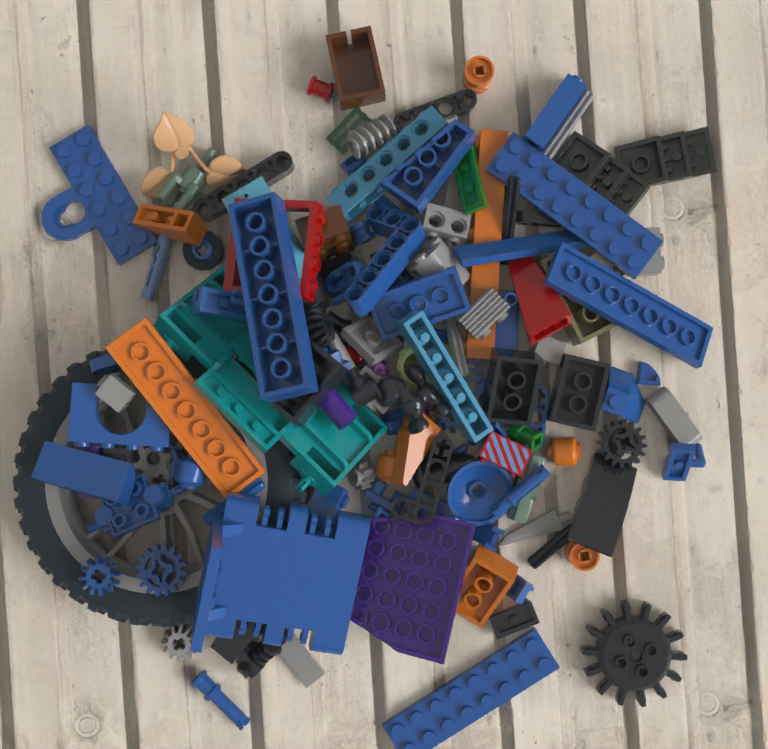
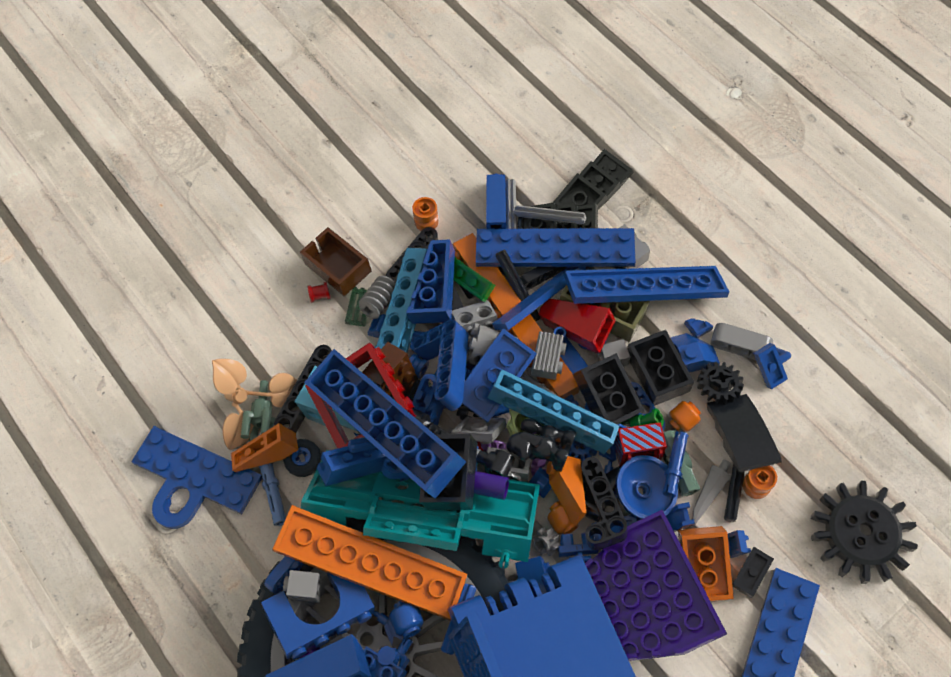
camera: 30 degrees left, 25 degrees down
none -> light grey axle [514,205,586,224]

